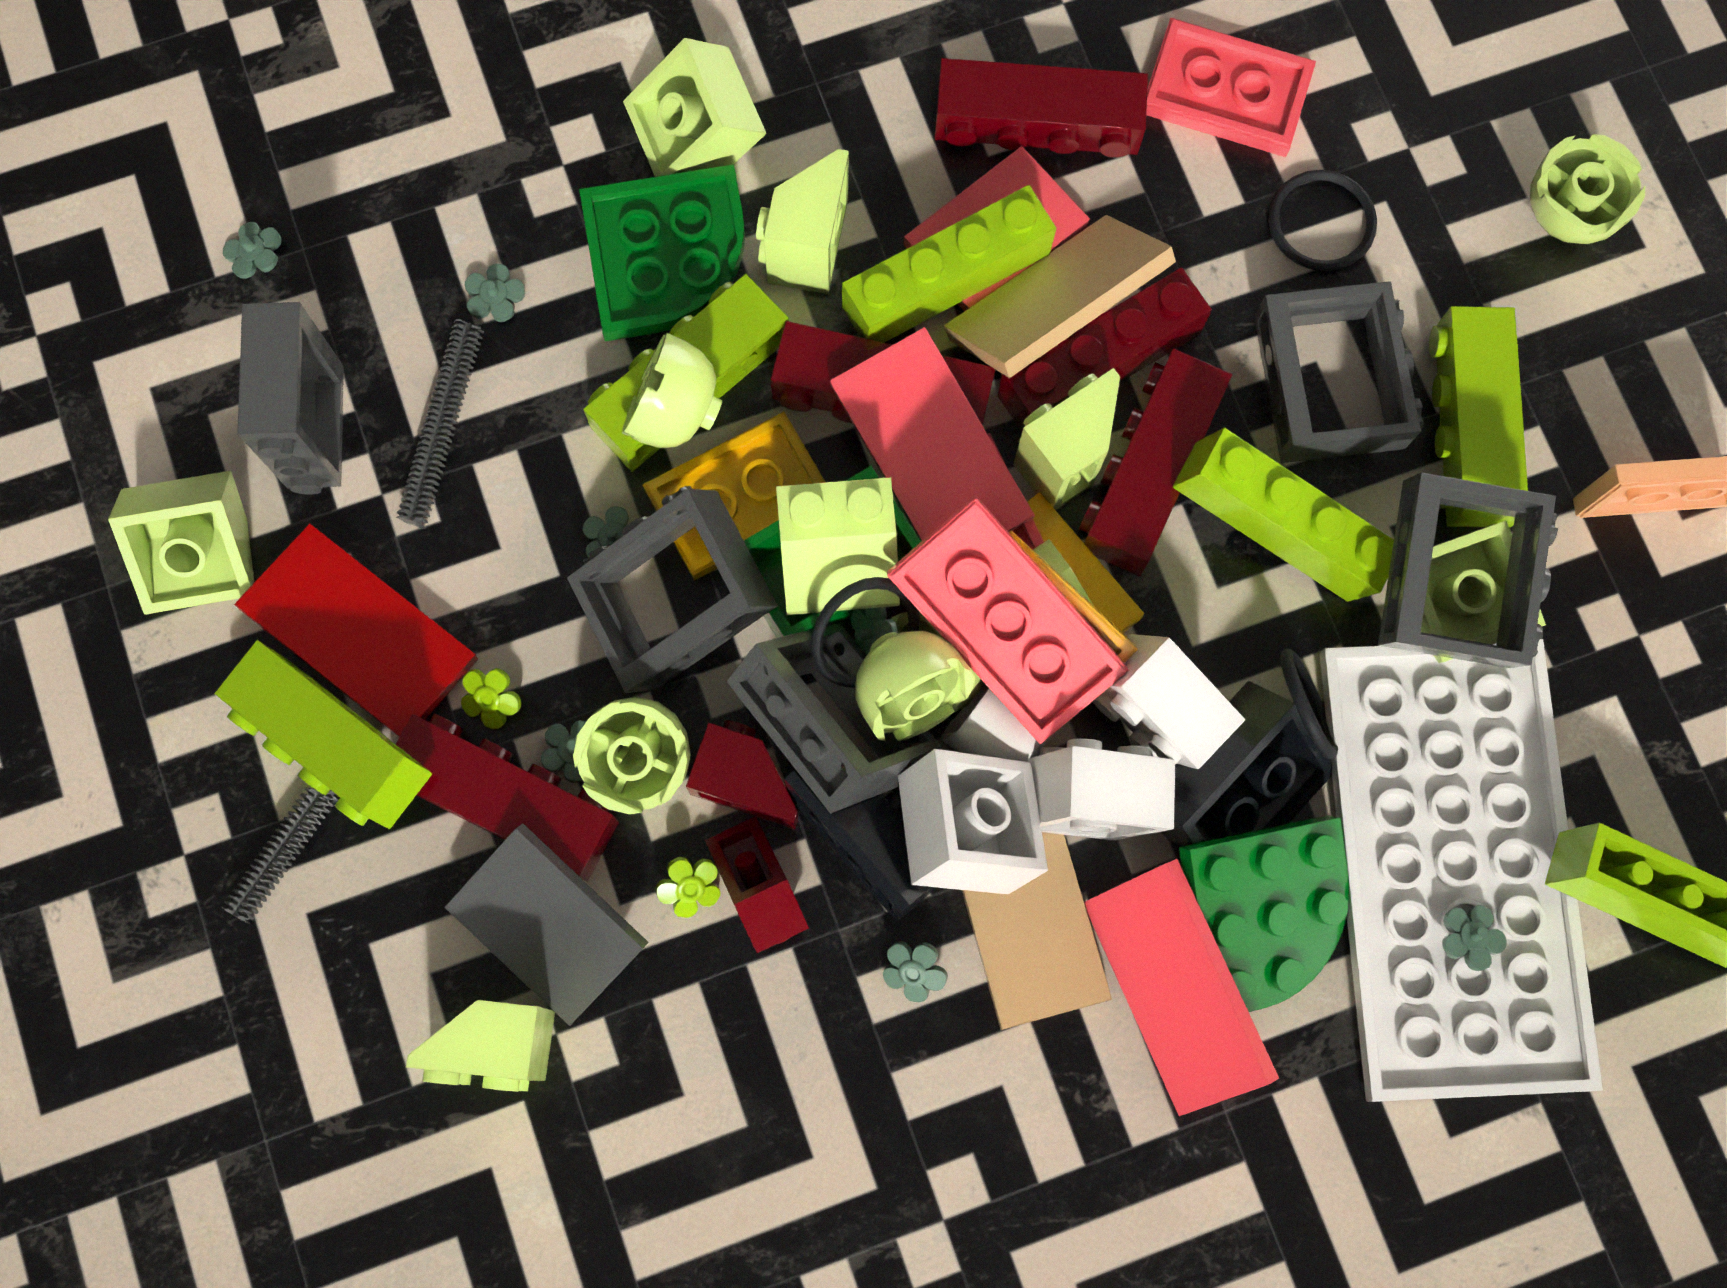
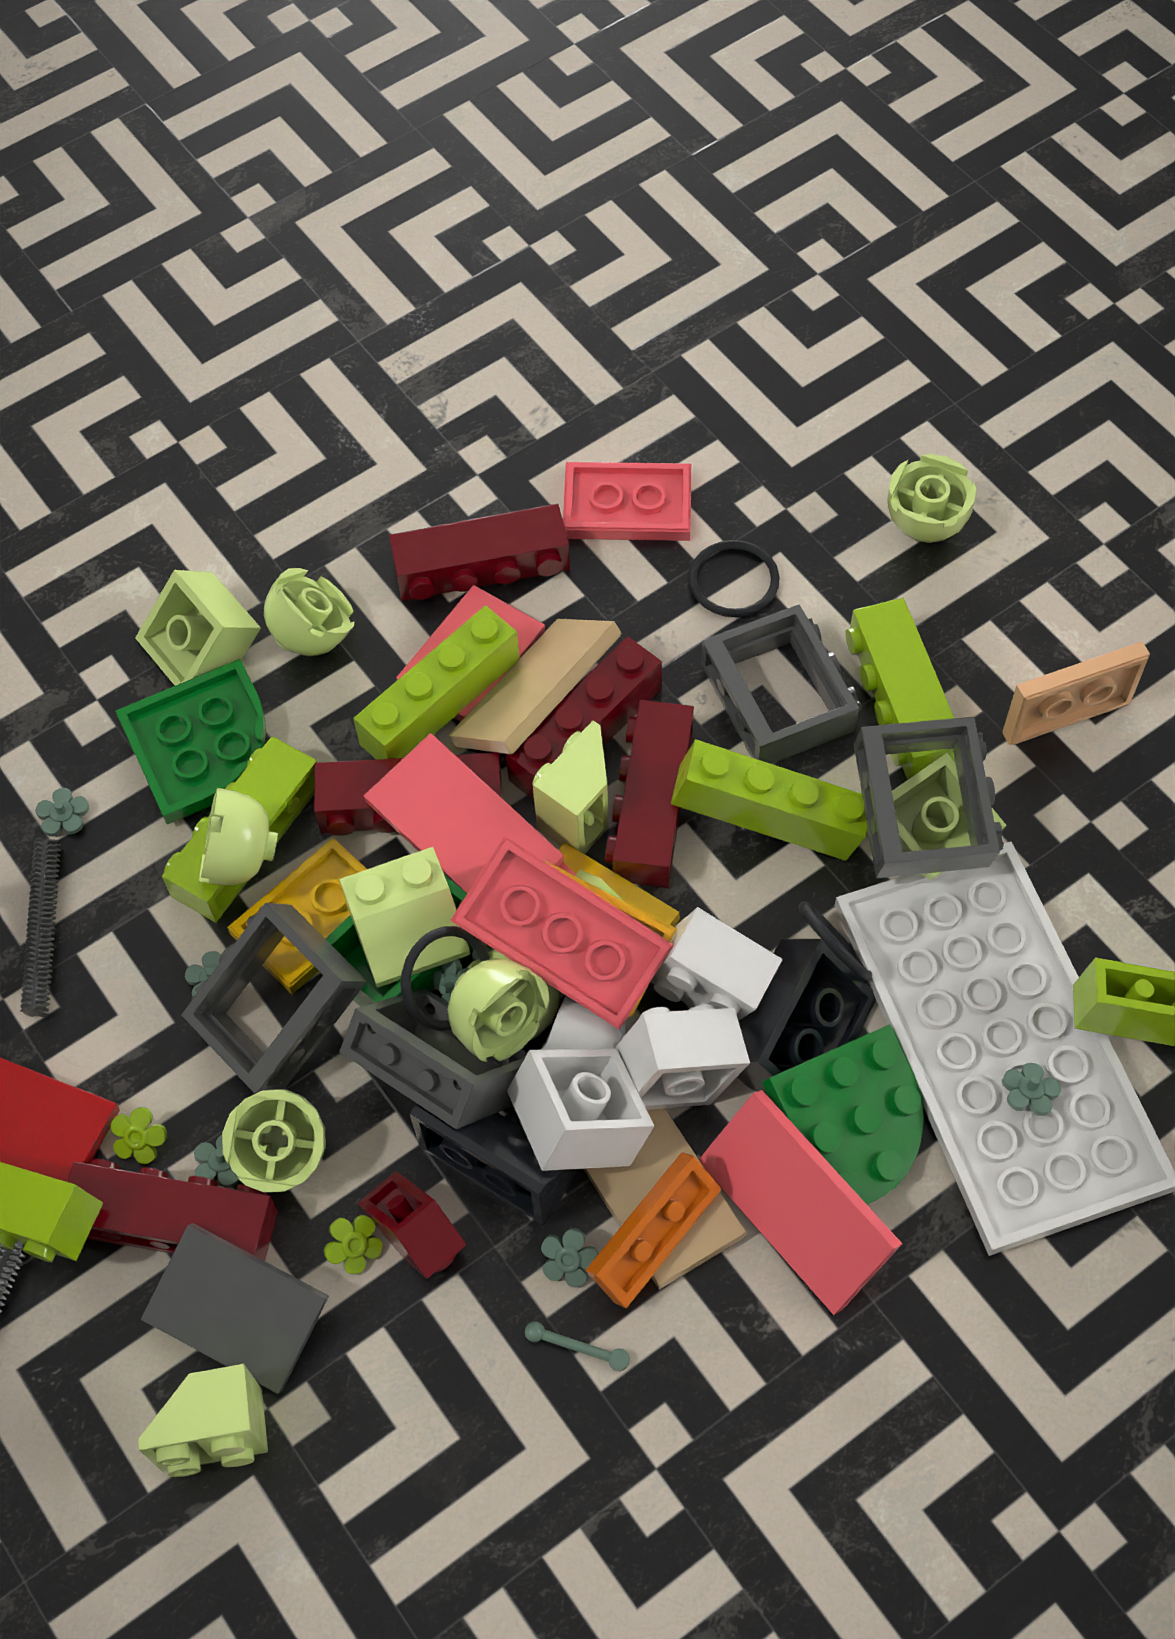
camera: 10 degrees left, 15 degrees down
dark red slope [686,720,799,830] -> none
yellowish green slope [756,149,849,294] -> none
none -> yellowish green cylinder [264,568,354,656]
none -> sand green hinge [524,1321,630,1372]
none -> orange plate [585,1152,722,1308]

